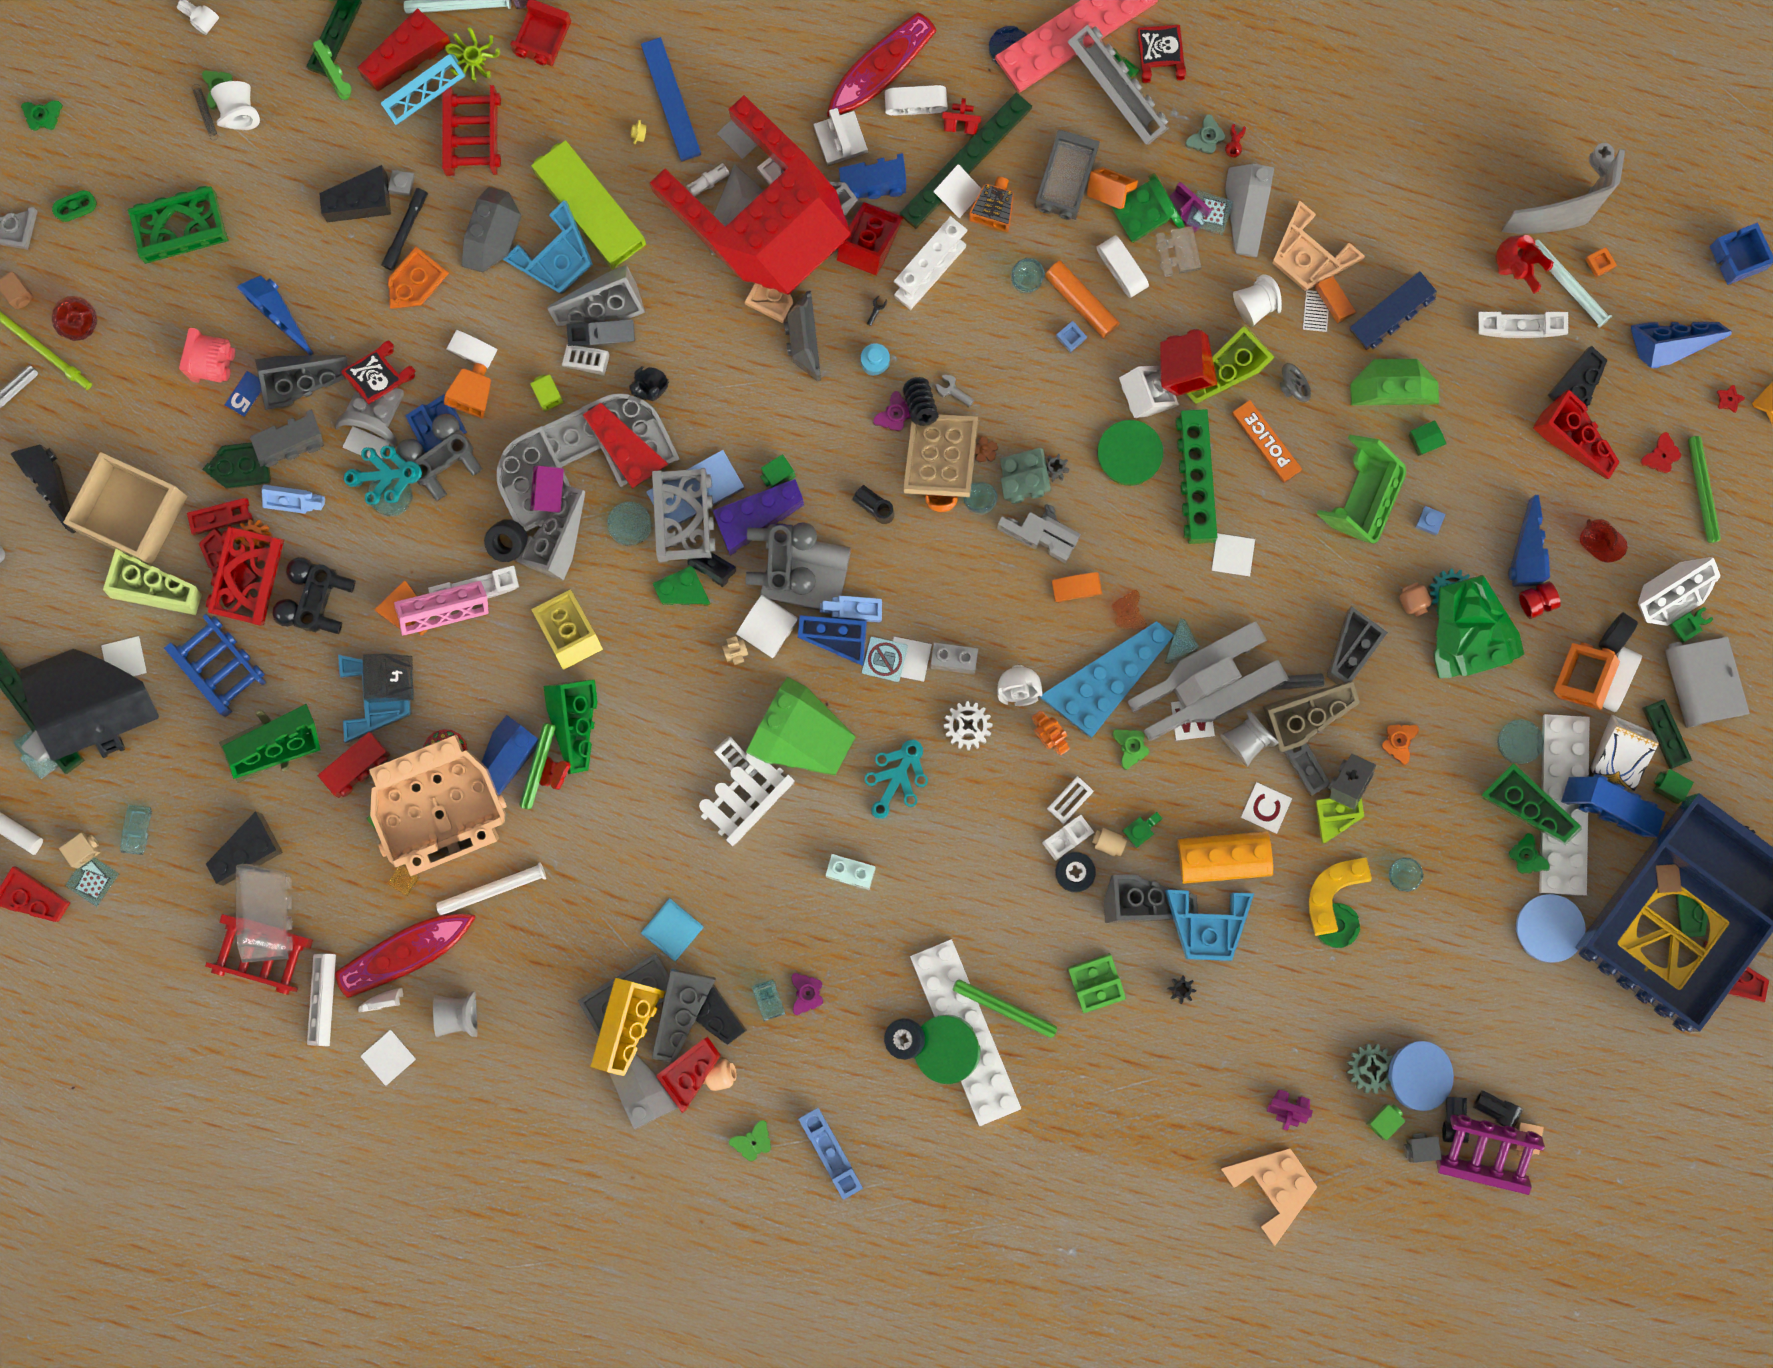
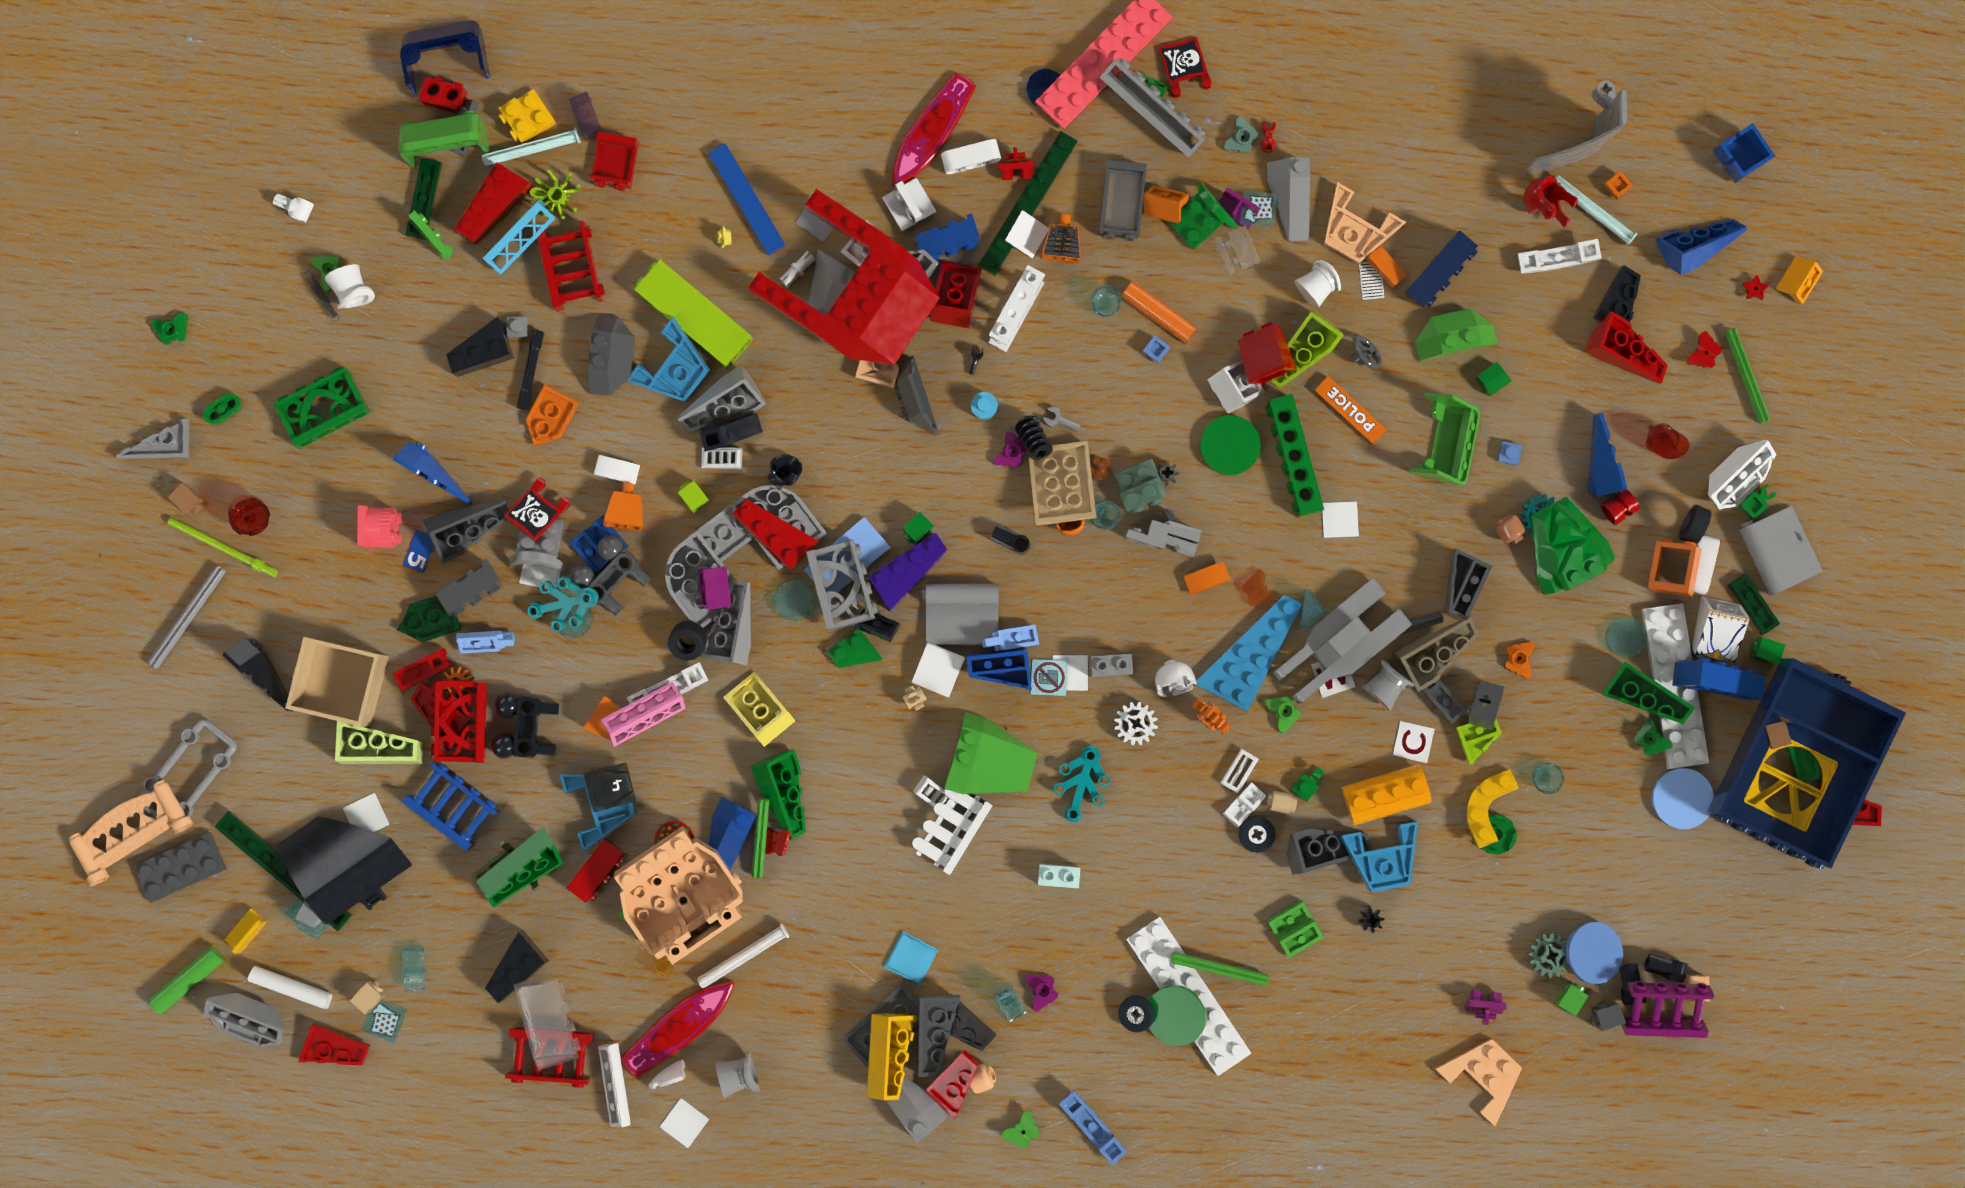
camera: 15 degrees left, 5 degrees up
dark grey piece [745,522,817,595] -> none
white beam [1097,235,1149,298] -> none

